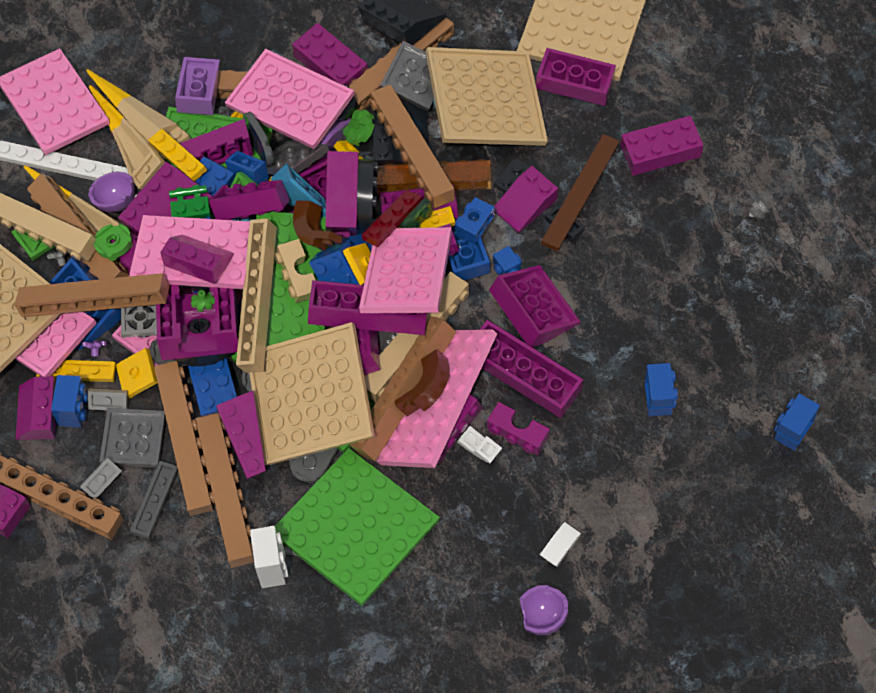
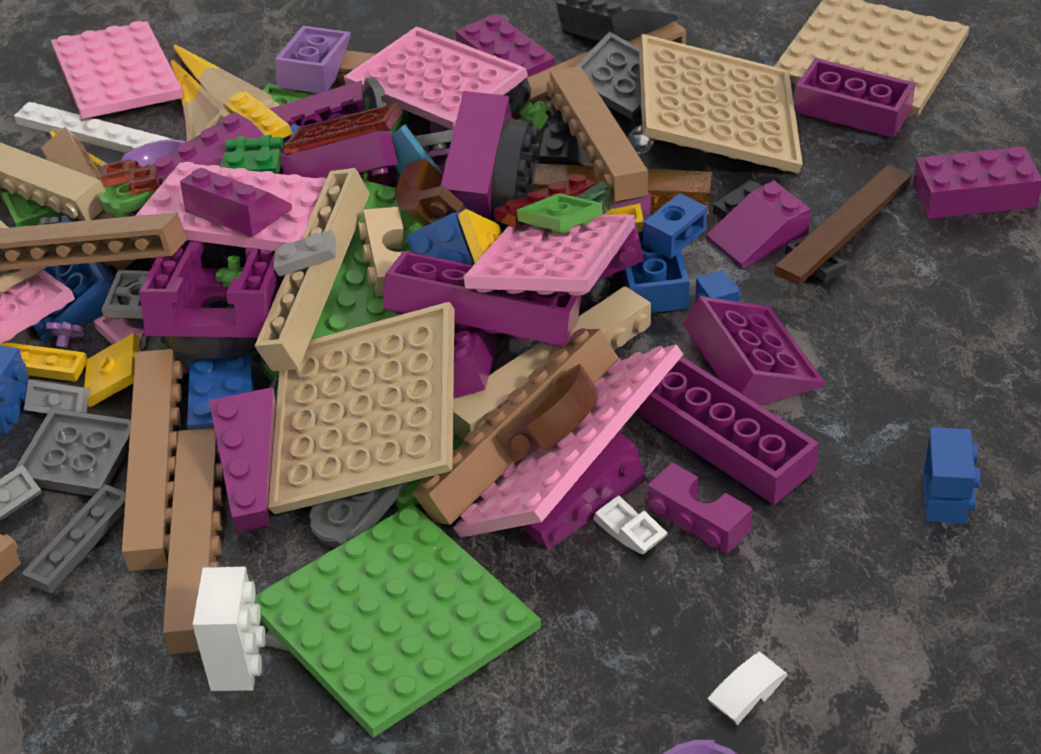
camera: 10 degrees right, 20 degrees down
none -> clear red tile [101,159,160,195]
none -> light grey plate [274,230,336,277]
none -> clear red tile [283,103,403,155]
none -> bright green plate [517,193,603,234]

